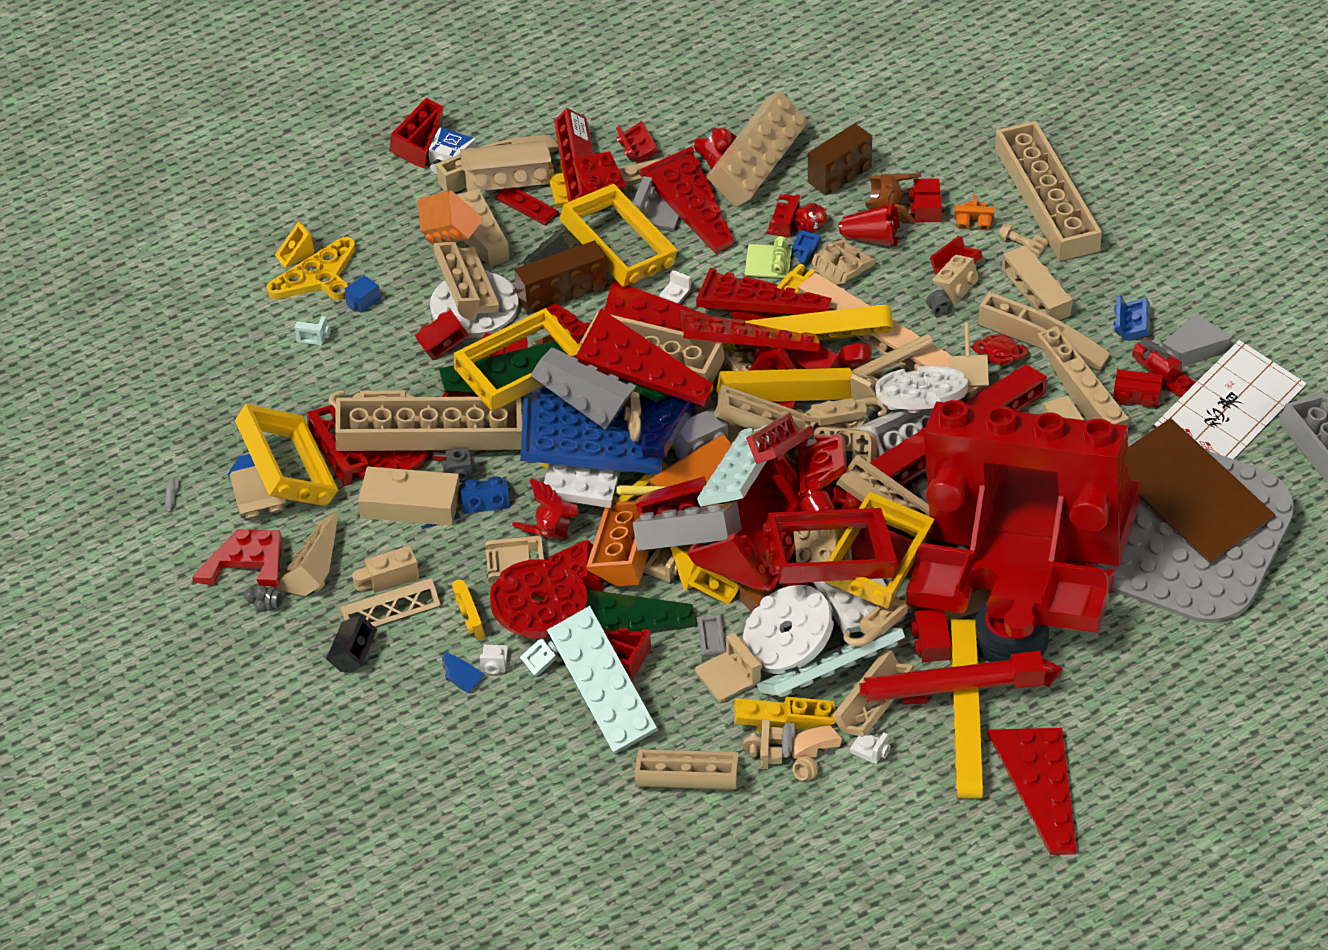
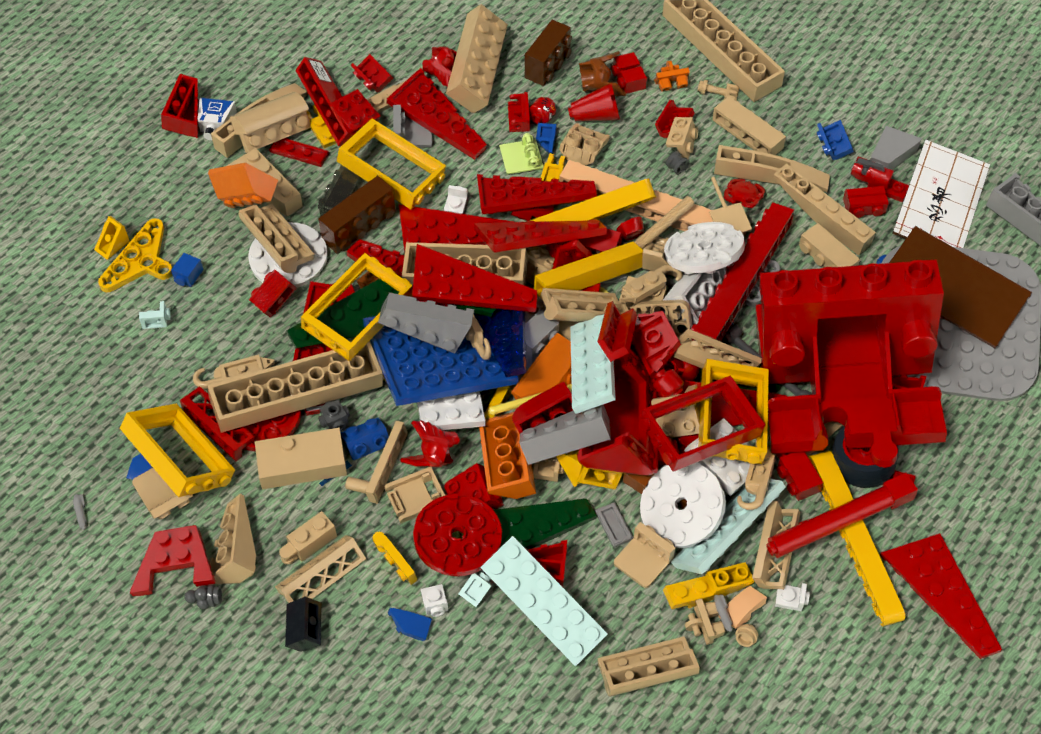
camera: 20 degrees left, 10 degrees up
none -> tan piece [345,421,408,504]

